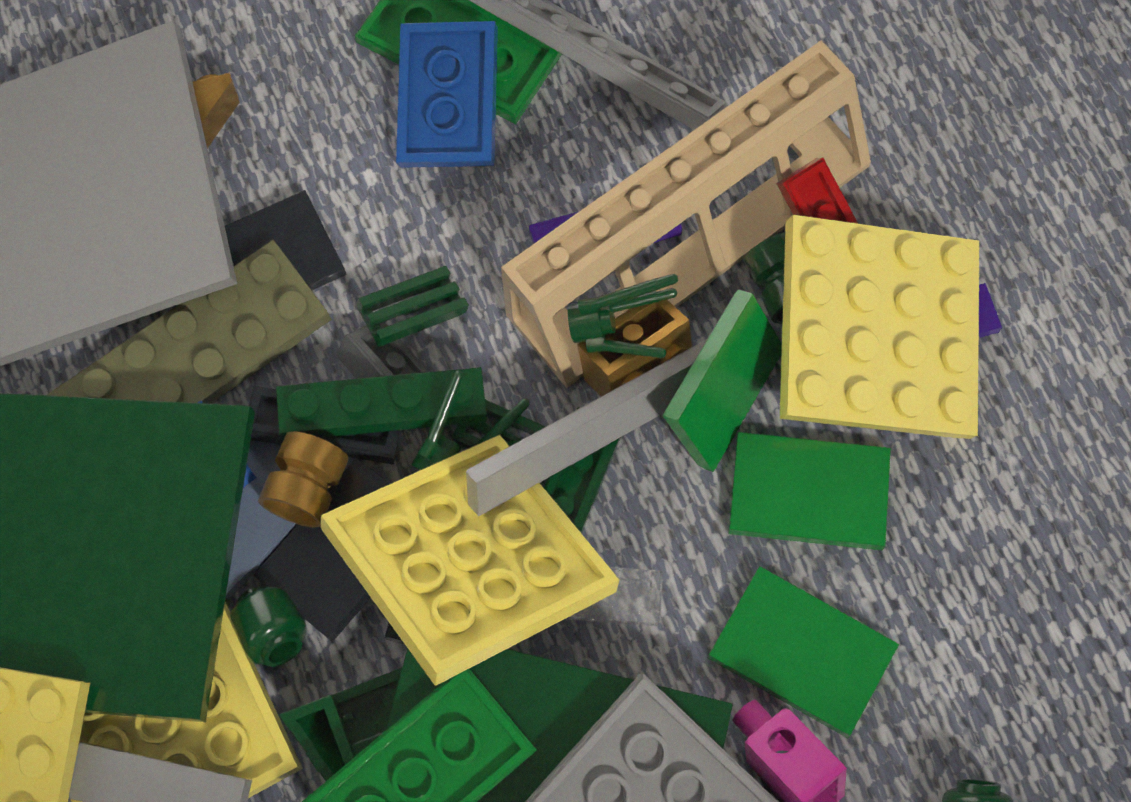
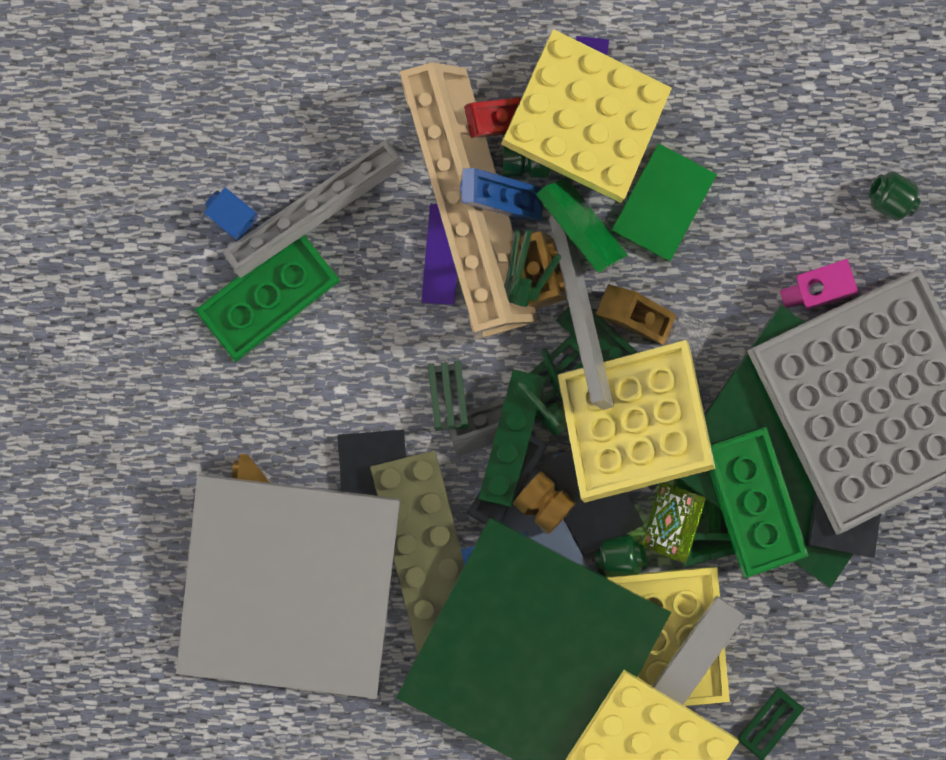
camera: 65 degrees left, 15 degrees up
blue plate [396,21,498,168] -> none
green tile [708,566,899,739] -> none
none -> blue plate [460,168,543,221]
none -> pearl gold slope [595,284,677,345]
none -> clear neon green tile [643,482,706,563]

